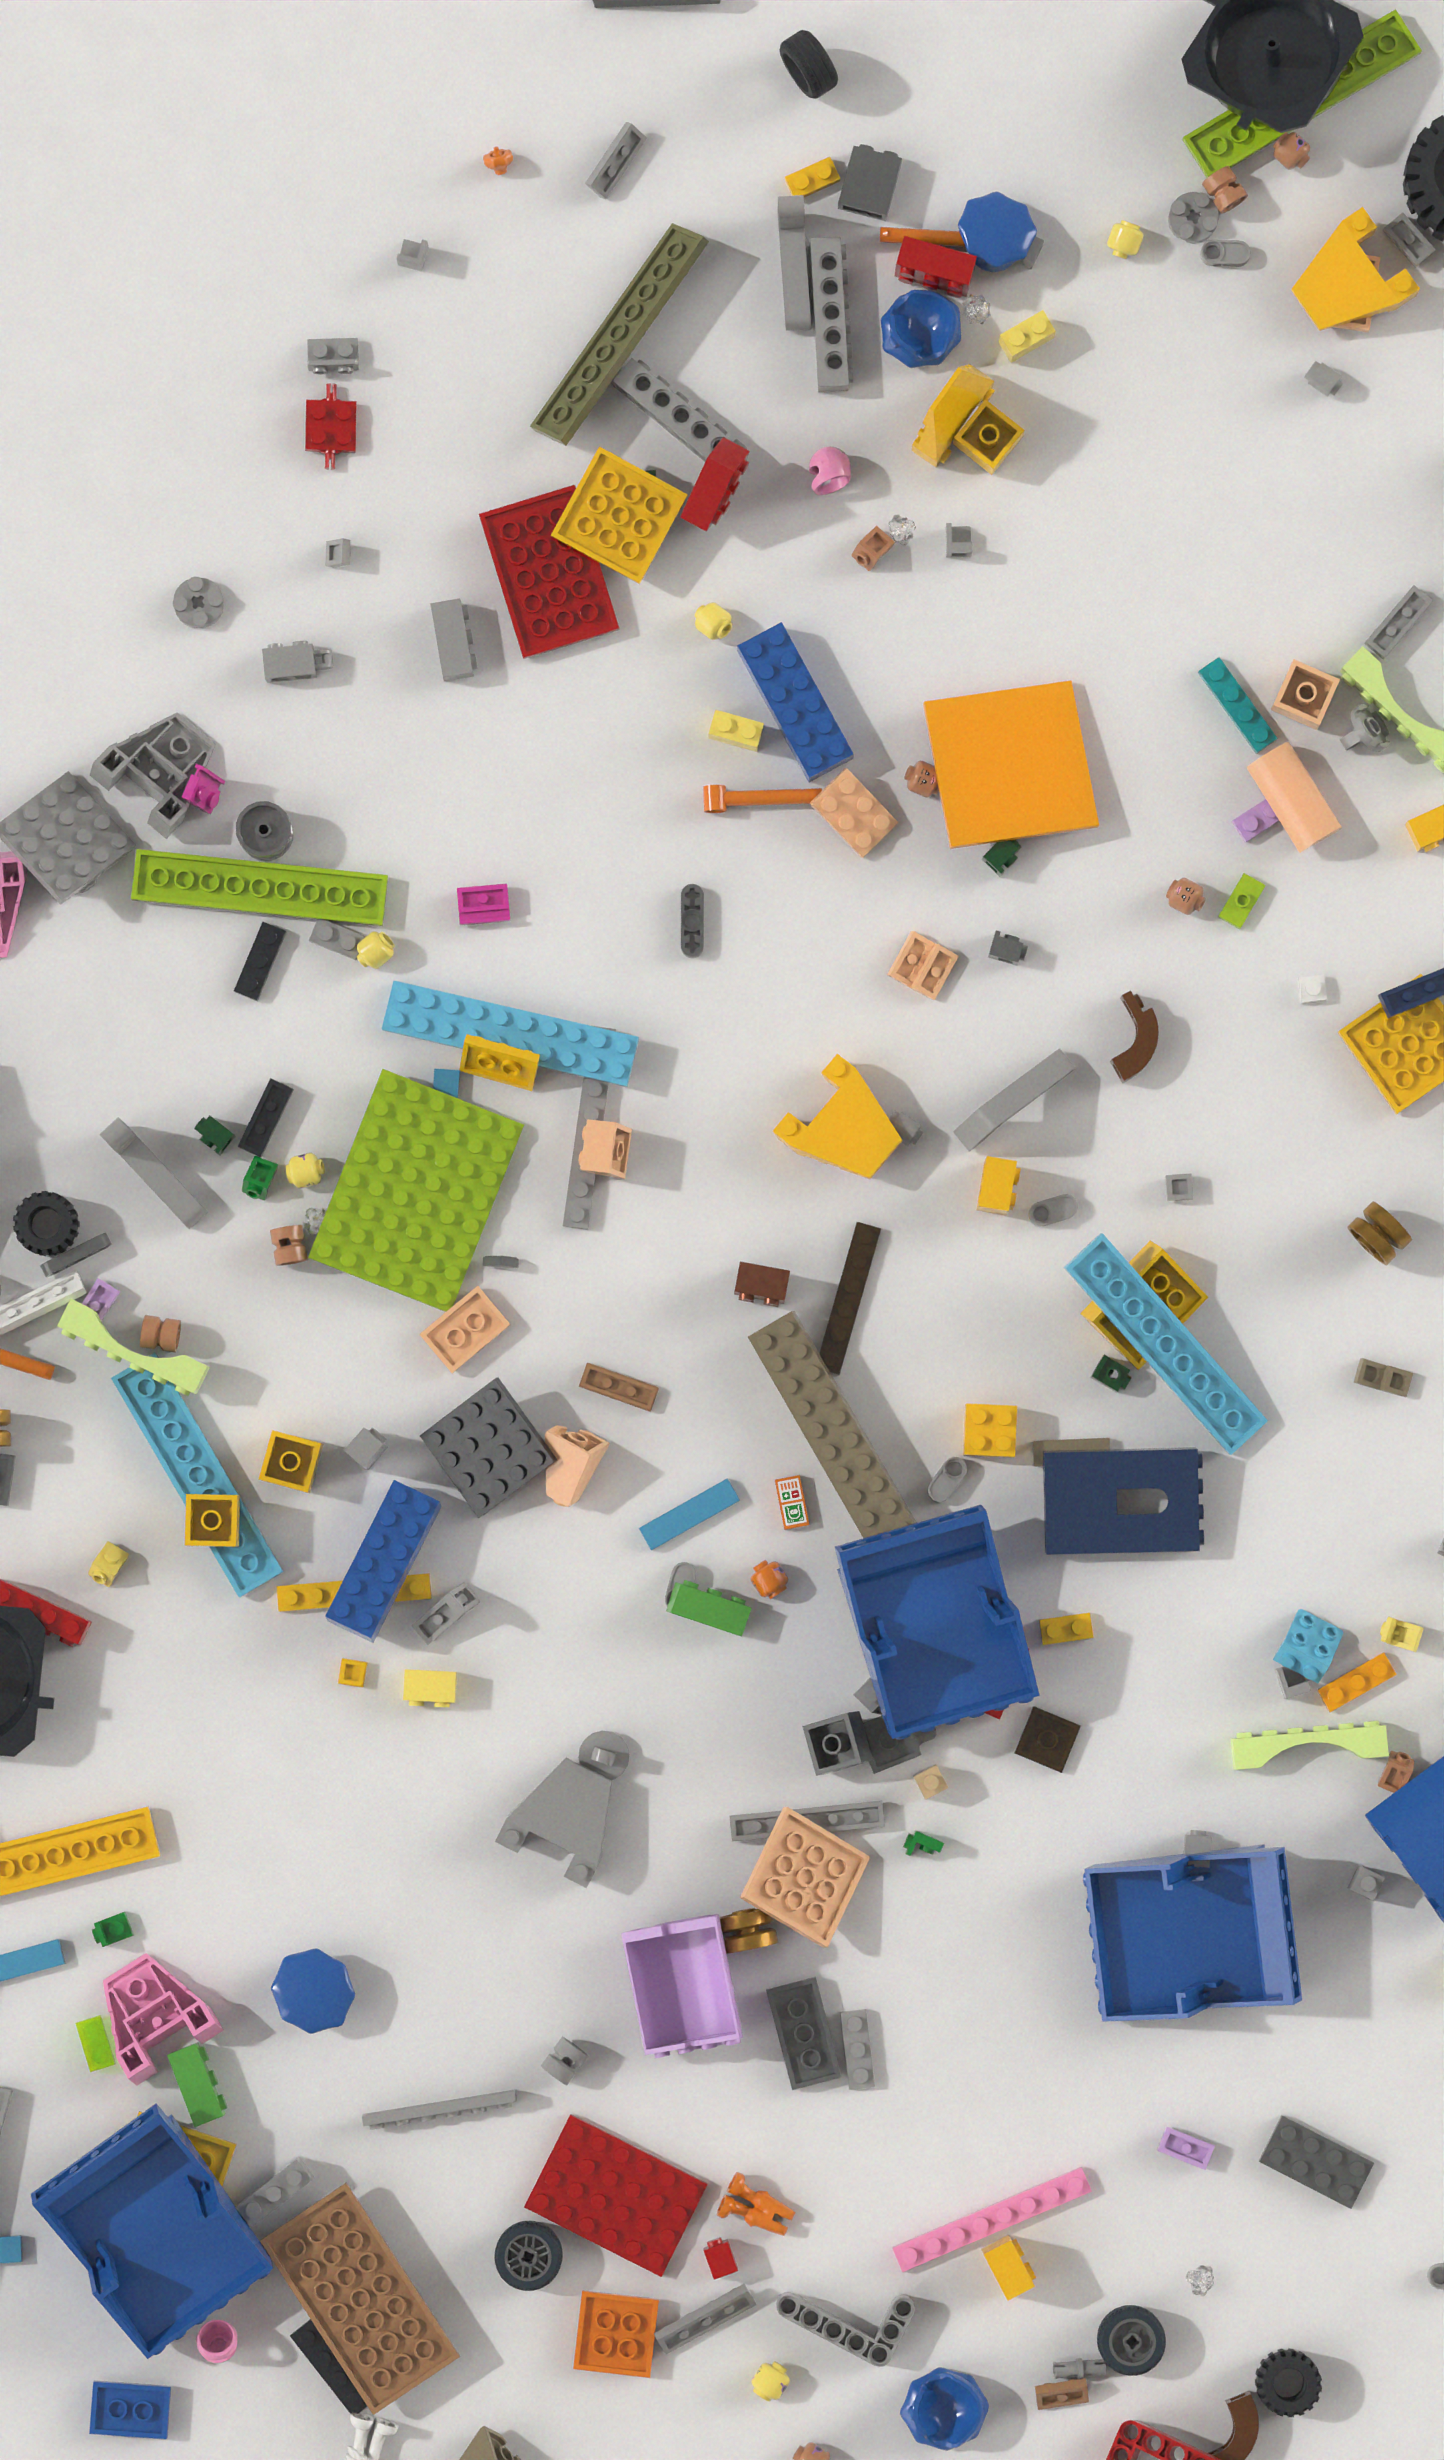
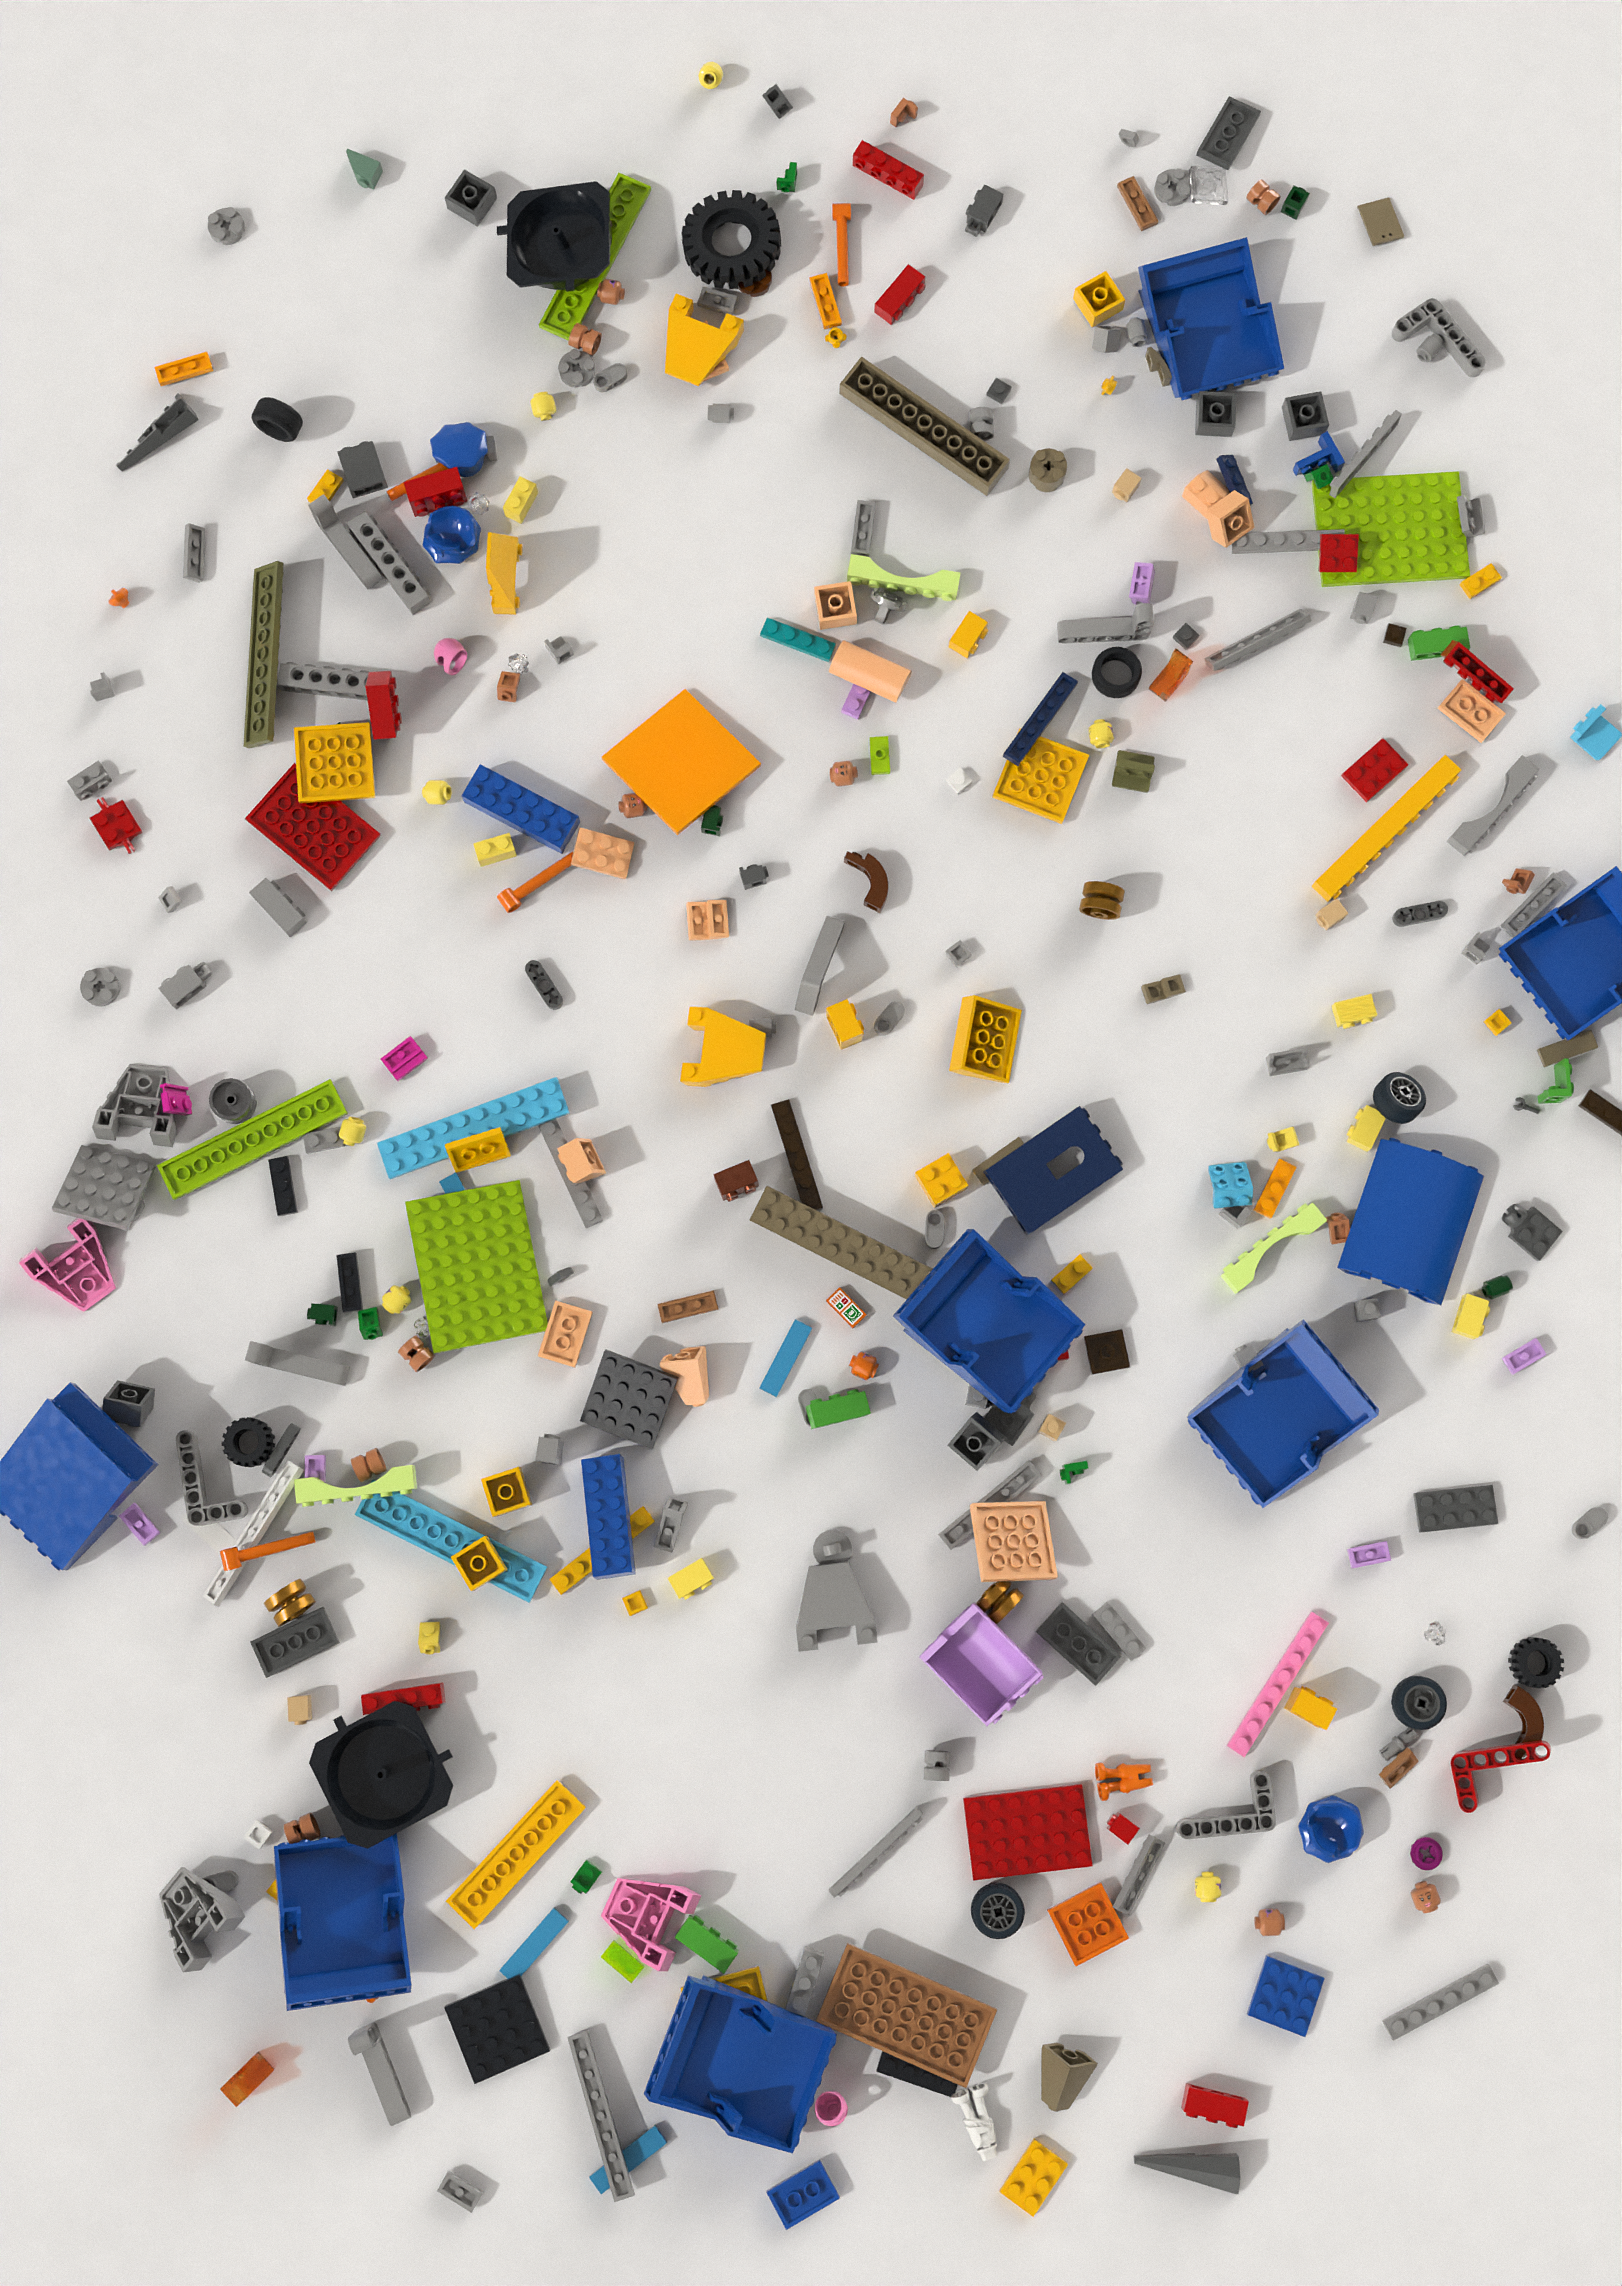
camera: 35 degrees left, 5 degrees down
blue piece [271,1948,355,2034] -> none
yellow brick [953,399,1025,475] -> none
medium azure plate [1063,1233,1268,1455] -> none
dark green brick [1090,1354,1132,1393] -> none

